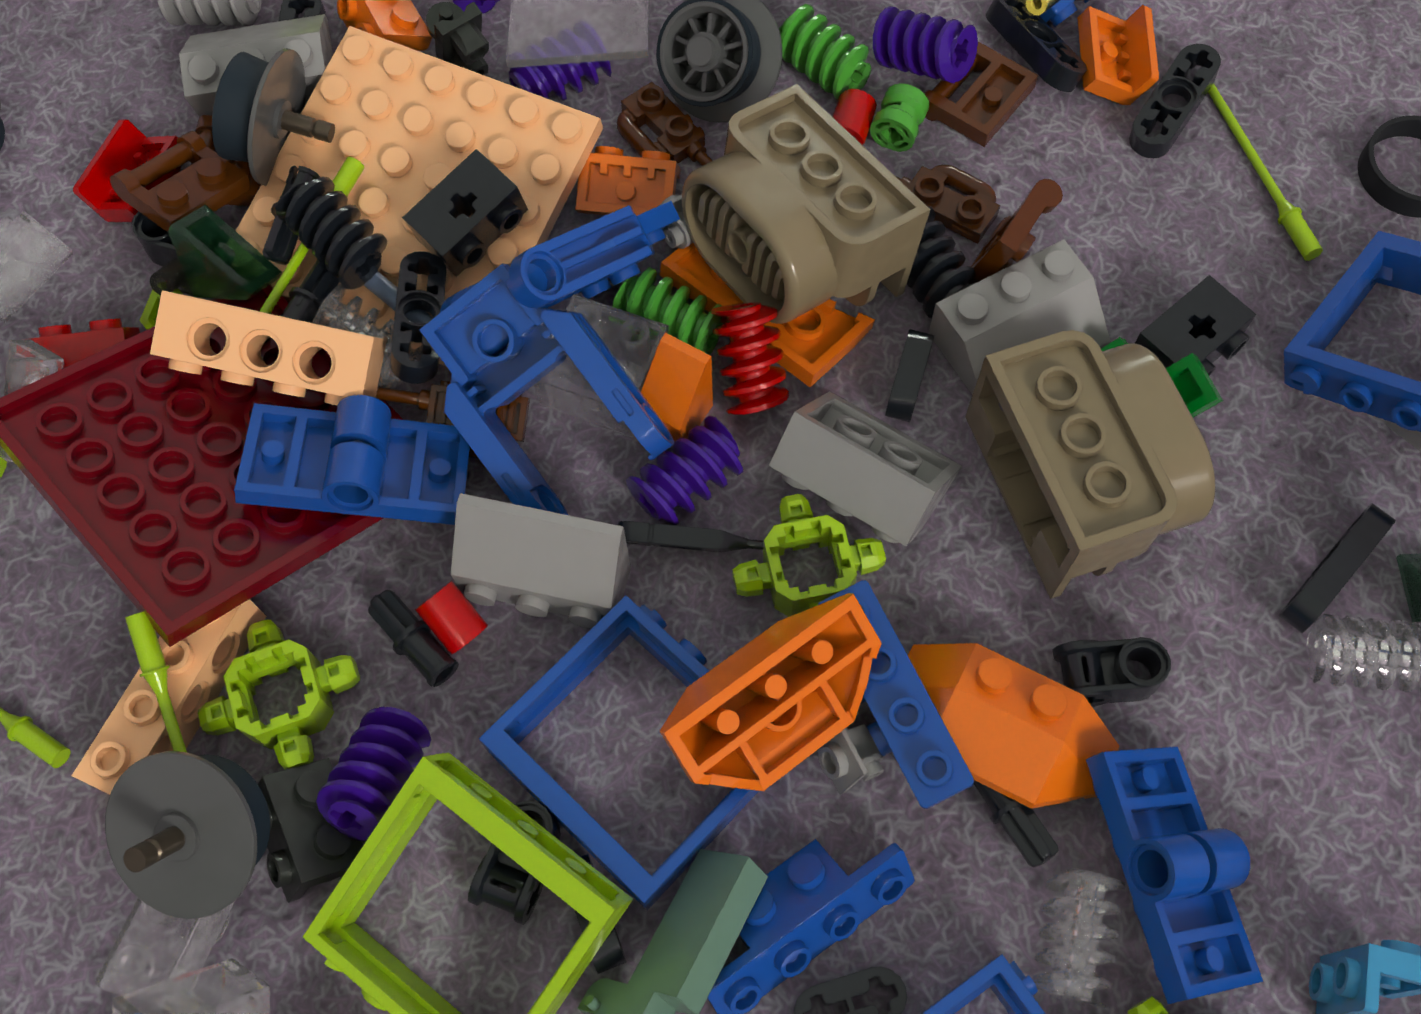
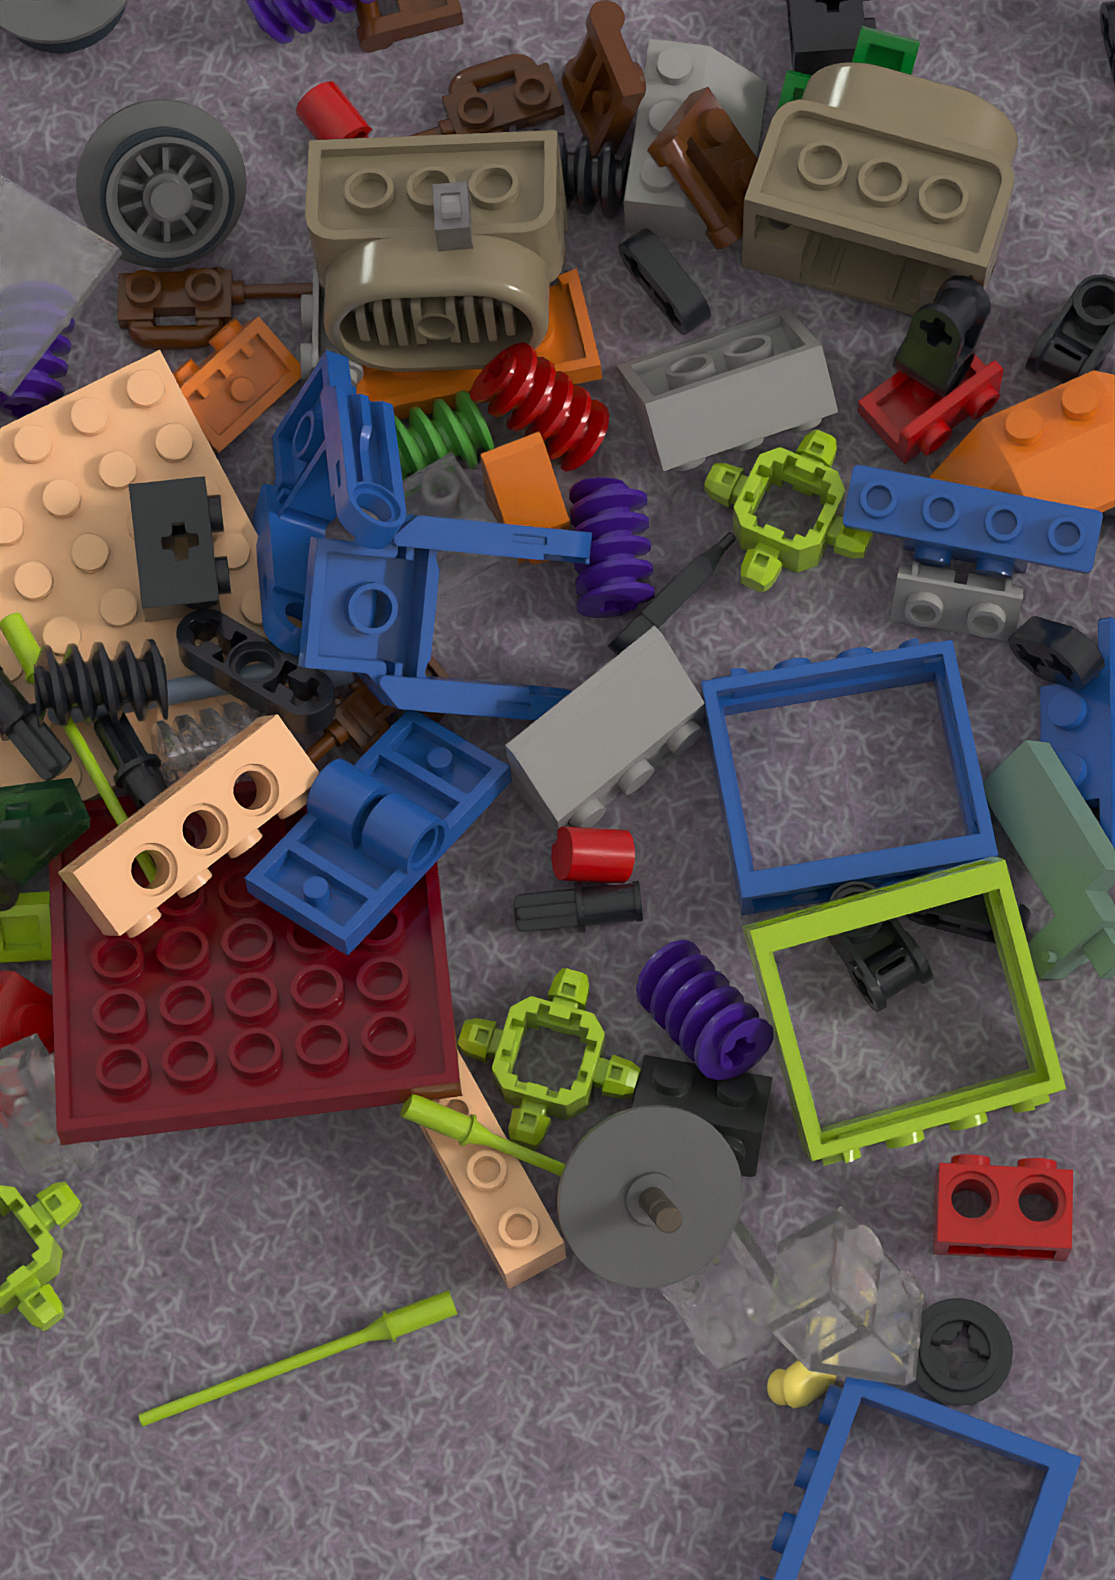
camera: 50 degrees left, 5 degrees up
orange wedge [660,593,882,791] -> none
bright green piece [779,4,871,101] -> none
bright green wheel [870,83,930,152] -> none
none -> flat silver piece [432,181,473,252]
none -> reddish brown plate [647,87,758,250]
none -> red bracket [857,355,1004,464]
none -> black piece [893,275,991,398]
none -> black beam [1008,616,1105,690]

